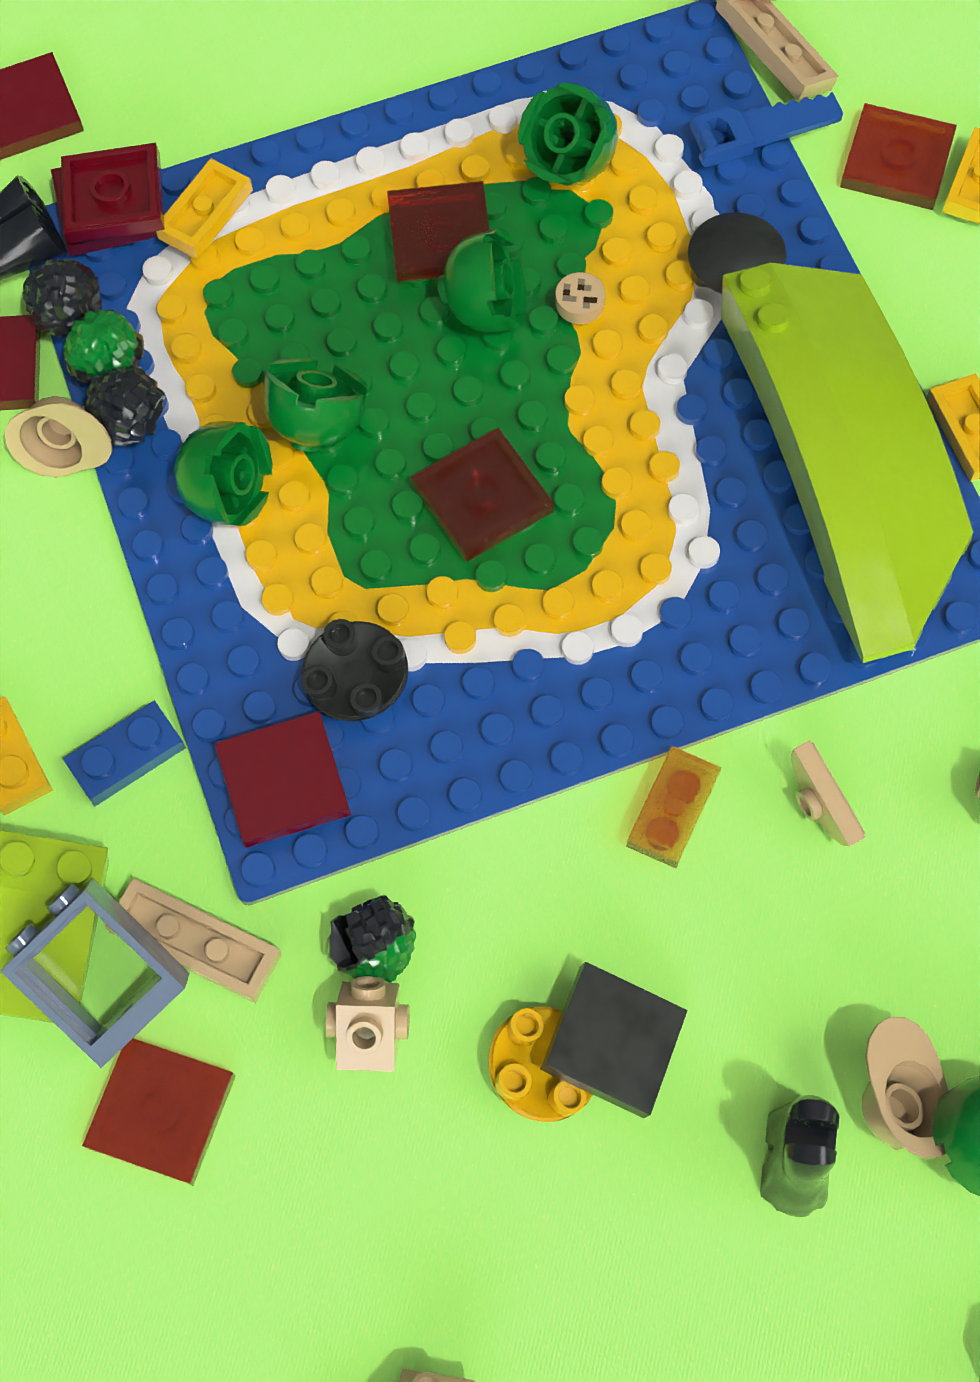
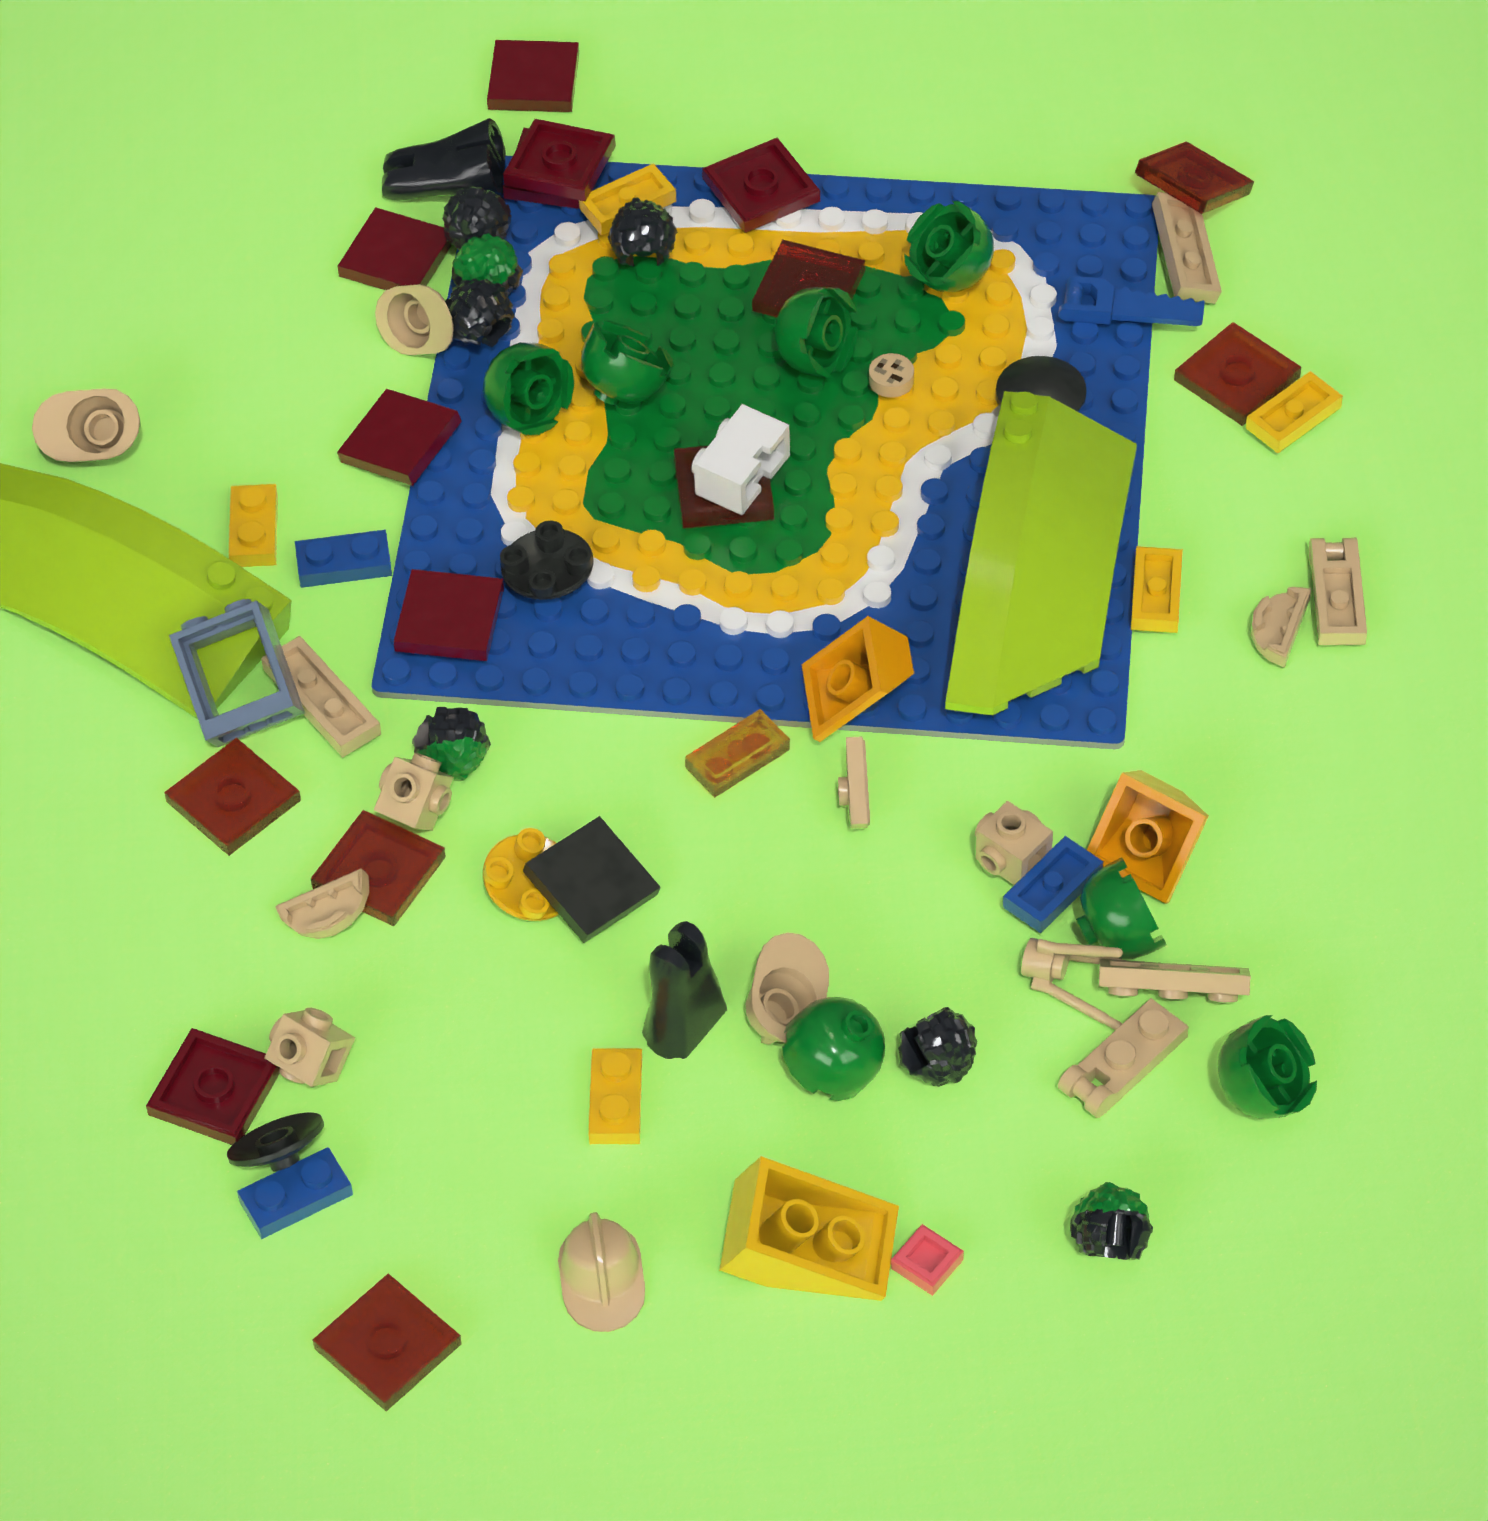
camera: 25 degrees right, 15 degrees down
none -> tan plate [275,868,369,939]
none -> clear red tile [310,810,446,927]
none -> dark red tile [337,388,462,486]
none -> yellow plate [589,1048,643,1144]
none -> black piece [608,198,678,267]
none -> white brick [692,404,790,515]
none -> dark red tile [702,137,820,233]
none -> light orange slope [802,616,914,742]

